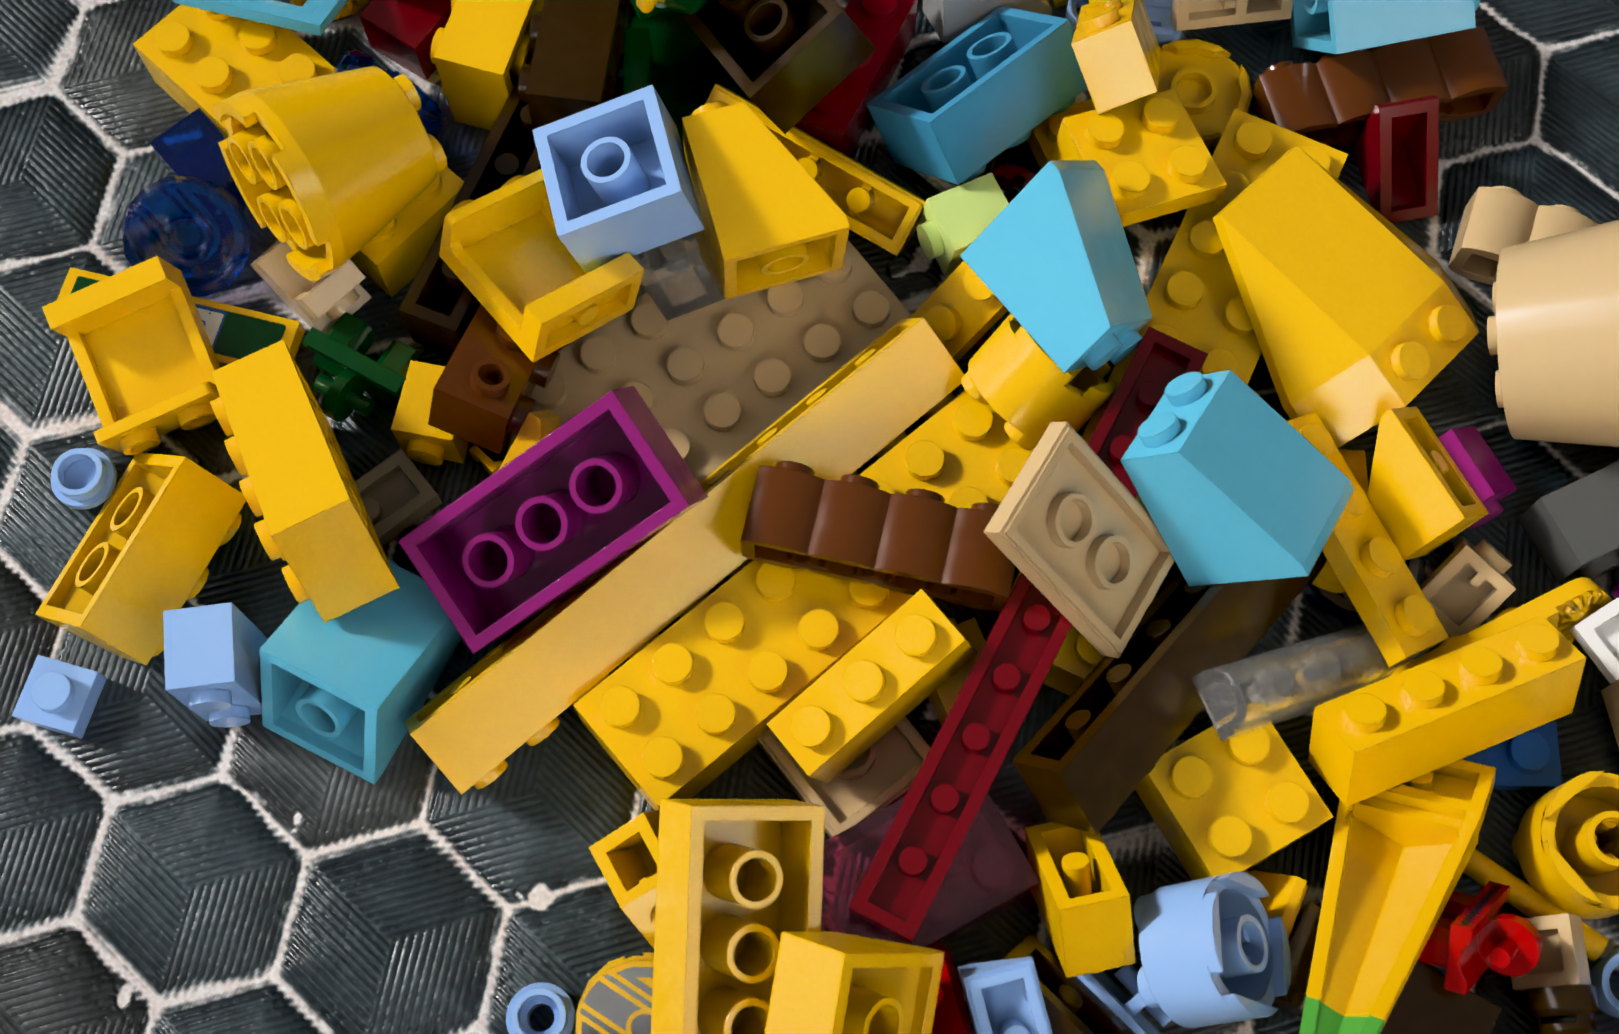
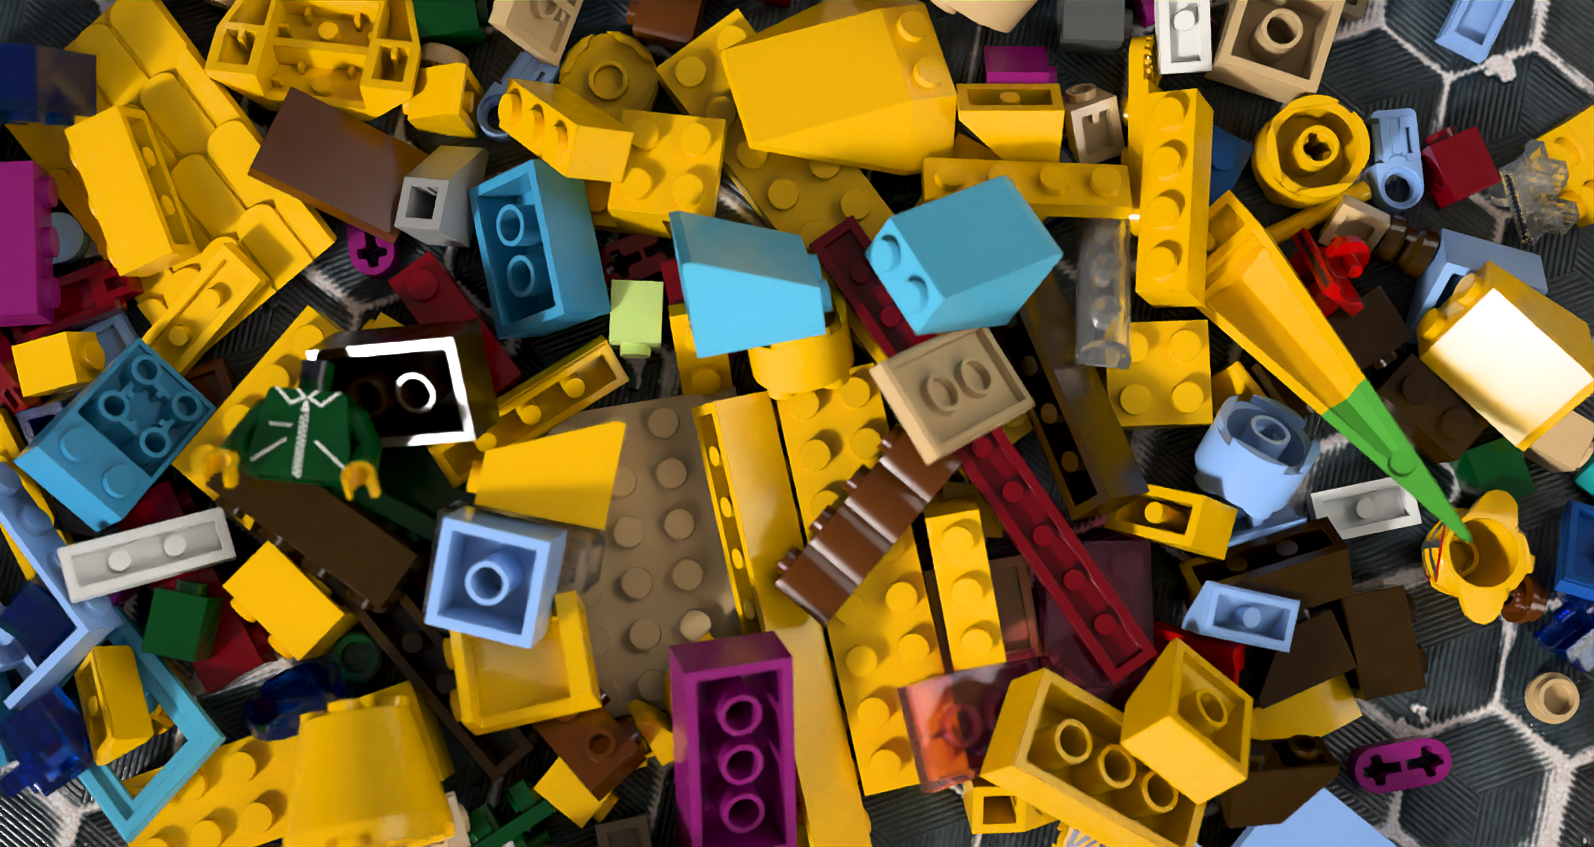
camera: 65 degrees left, 15 degrees up
none -> dark green tile [331,631,386,683]
none -> tile [896,648,1040,793]

